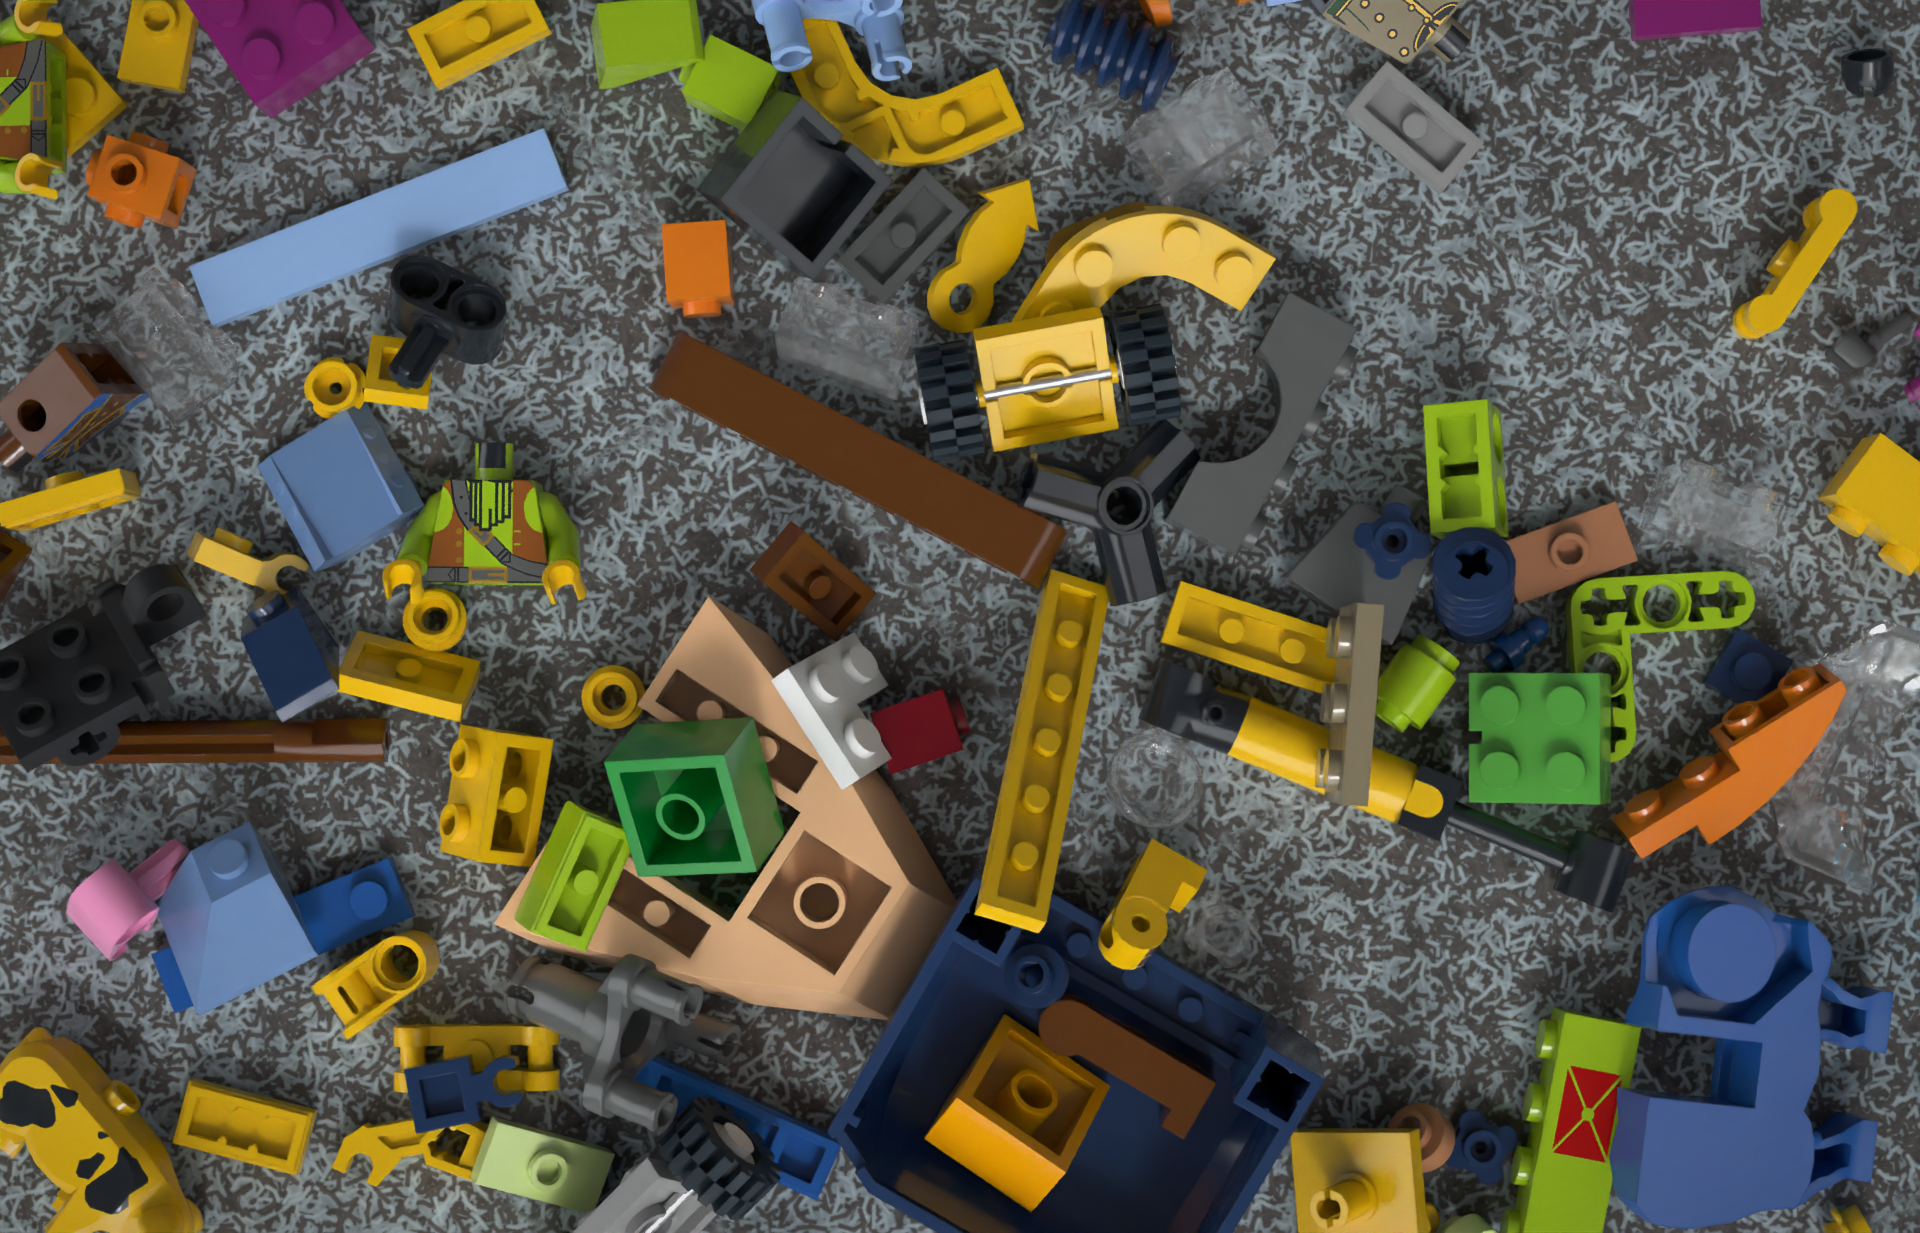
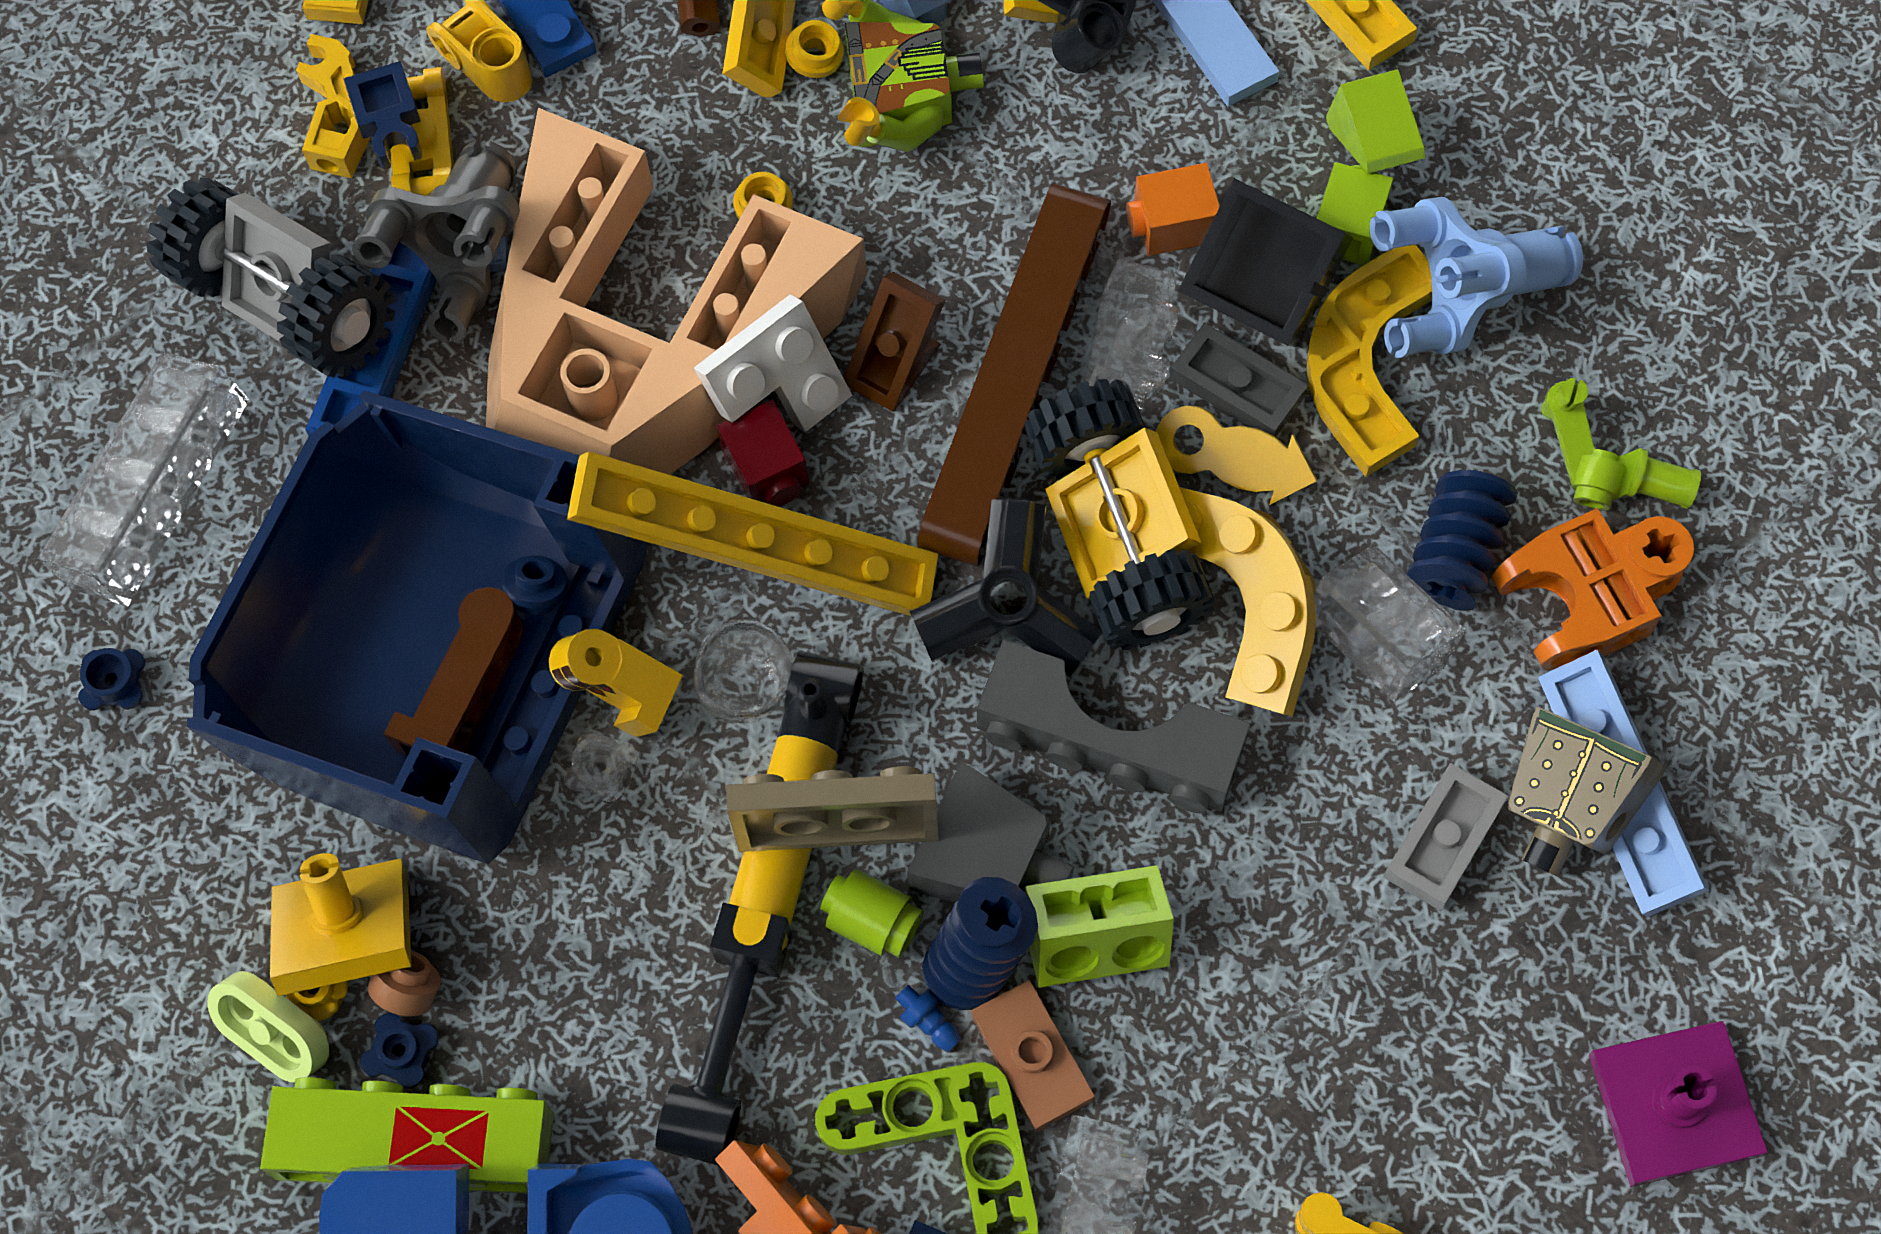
camera: 85 degrees right, 20 degrees down
yellow brick [439,724,554,867] -> none
yellowish green plate [470,1116,615,1213] -> none
lime slope [515,801,631,952] -> none
green brick [604,717,785,877] -> none
light orange slope [924,1014,1110,1212] -> none
yellow plate [1160,581,1336,695] -> none
dark blue plate [1353,502,1431,580] -> none
bright green piece [1469,673,1611,805] -> none

